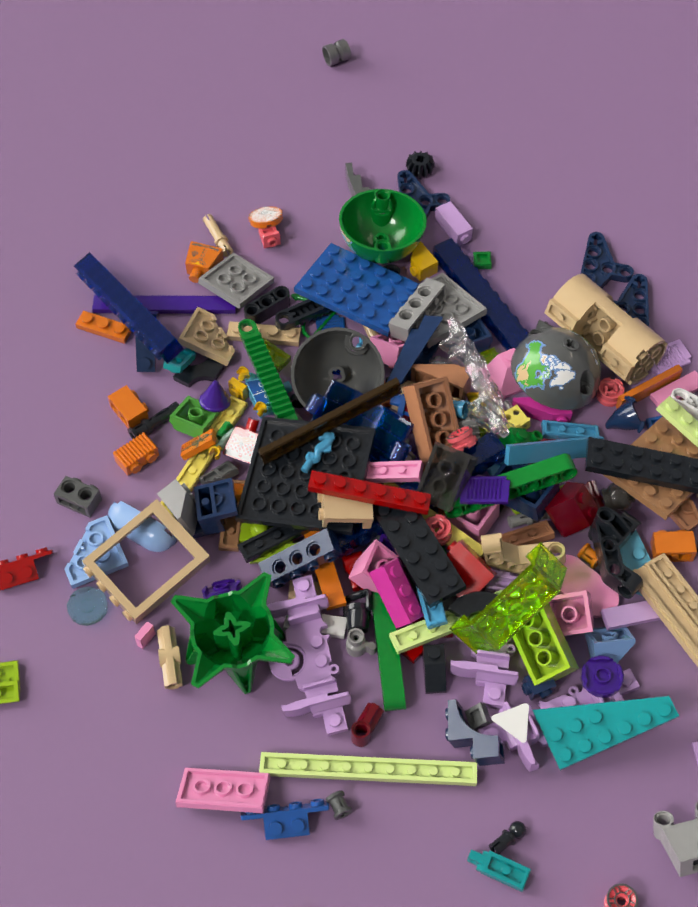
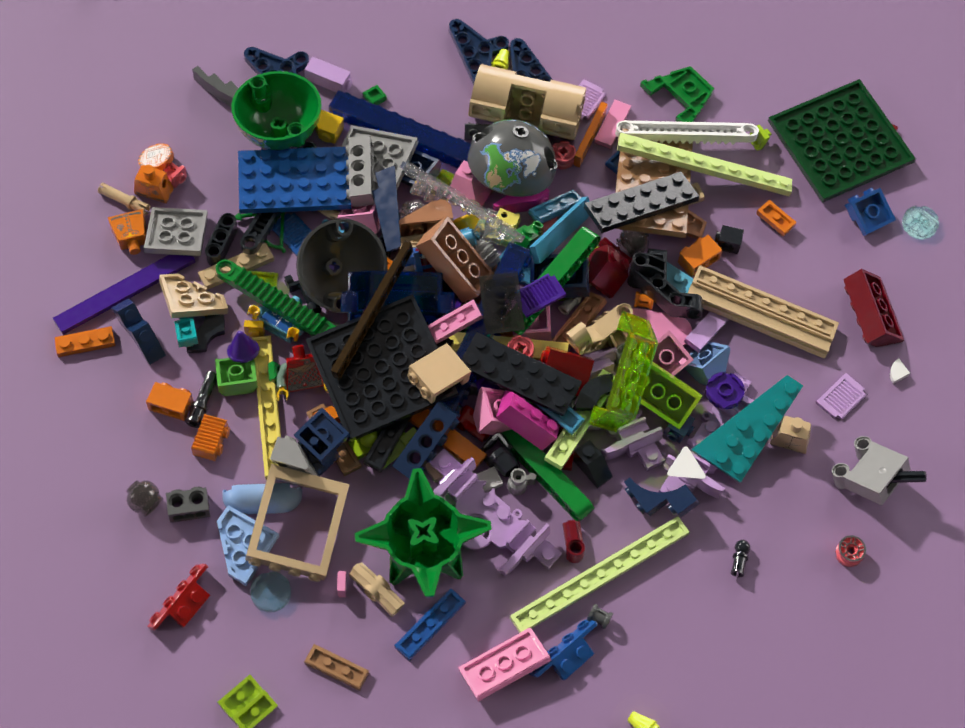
camera: 40 degrees left, 5 degrees up
clear blue brick [74,252,184,364] -> none
orange tile [181,428,217,461] -> none
dark grey tile [199,460,239,484] -> none
dark purple tile [202,579,242,599] -> none
dark azure animal [301,432,335,473] -> none
red plate [307,470,431,515] -> none
black gear [406,151,435,179] -> none
coral wheel [446,425,478,453] -> none
dark grey plate [465,702,492,731] -> none
teal hinge [467,849,531,892] -> none
dark blue hat [605,396,645,433] -> none
none -> clear smoke piece [126,480,163,517]
none -> orange torso [134,165,174,204]
none -> medium nougat tile [304,644,369,691]
none -> blue tile [394,588,466,661]
none -> neon yellow cone [491,49,510,70]
none -> tan torso [770,416,811,454]

